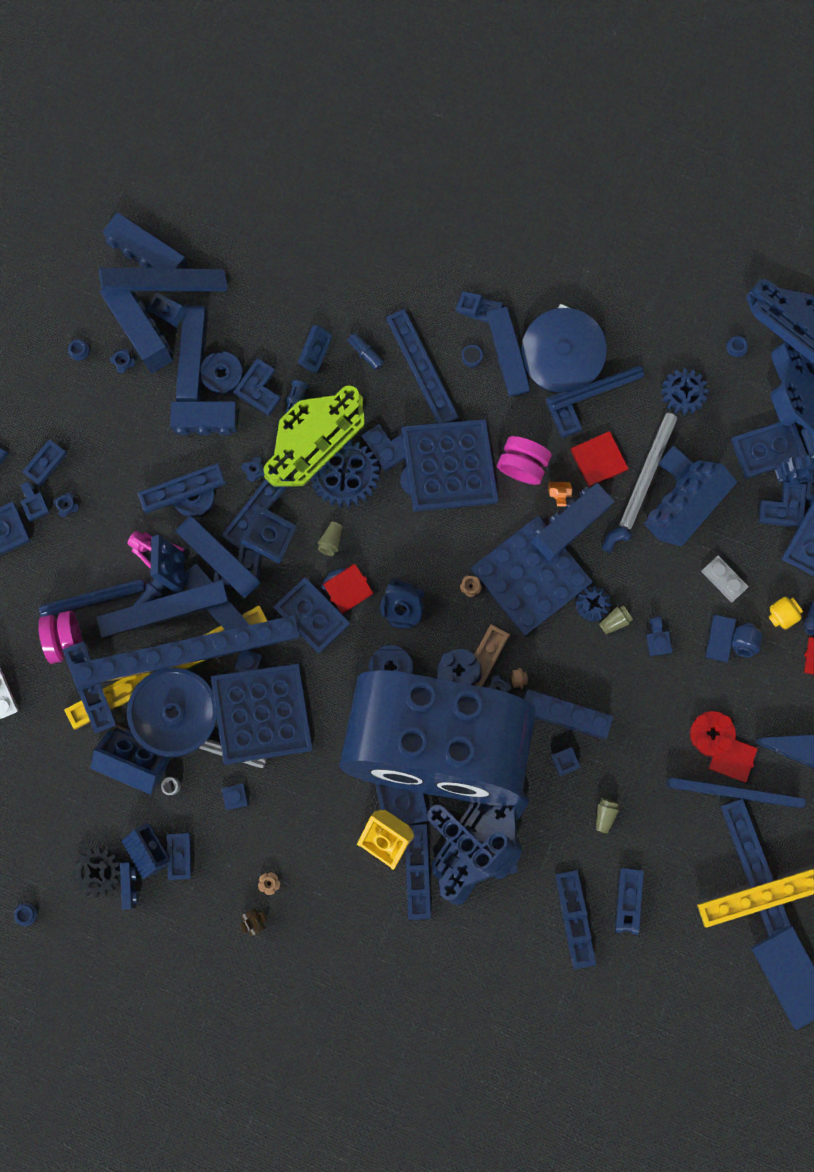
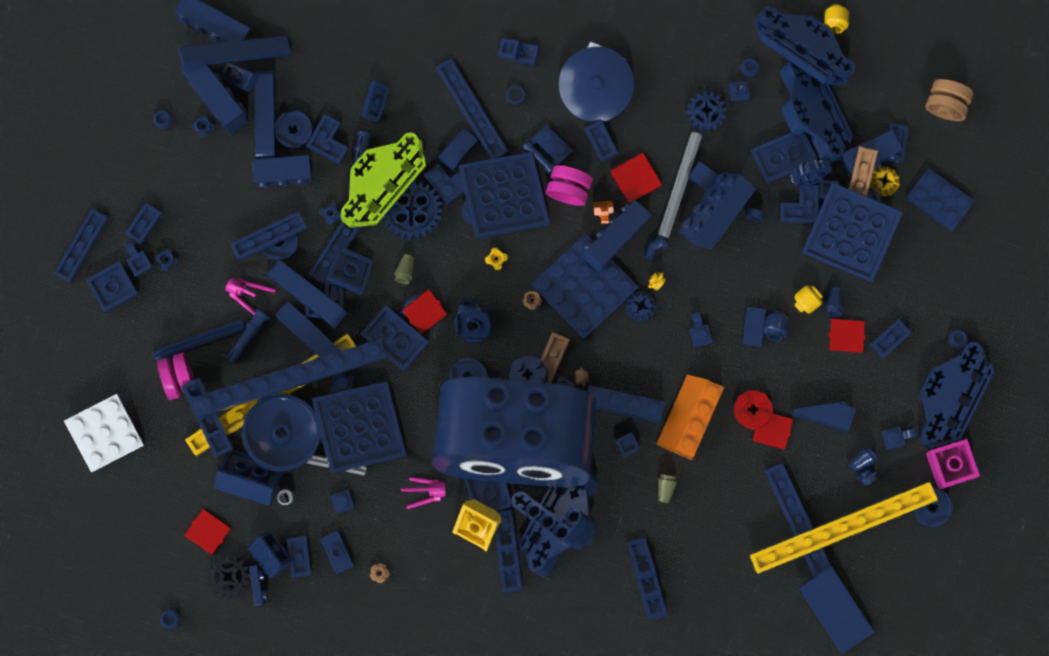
camera: 10 degrees left, 0 degrees up
dark blue tile [97,581,229,639] -> none
dark blue plate [150,535,185,593] -> none
dark brown gear [239,908,268,936] -> none
dark blue axle [348,333,384,370] -> none
dark blue slope [486,307,530,397] -> none
dark blue axle [548,366,644,411] -> none
olive cone [599,606,633,635] -> none
dark blue plate [615,868,644,935] -> none
dark blue tile [666,778,805,808] -> none
light grey plate [701,556,748,603] -> none
none -> red piece [184,509,231,555]
none -> dark blue plate [320,531,354,575]
none -> dark pink plant [401,477,445,509]
none -> dark blue slope [438,128,478,170]
none -> yellow plate [485,248,508,270]
none -> dark blue plate [522,125,573,174]
none -> yellow plate [648,272,666,290]
none -> orange slope [656,375,724,460]
none -> dark blue tile [728,81,750,103]
none -> dark blue tile [744,208,764,222]

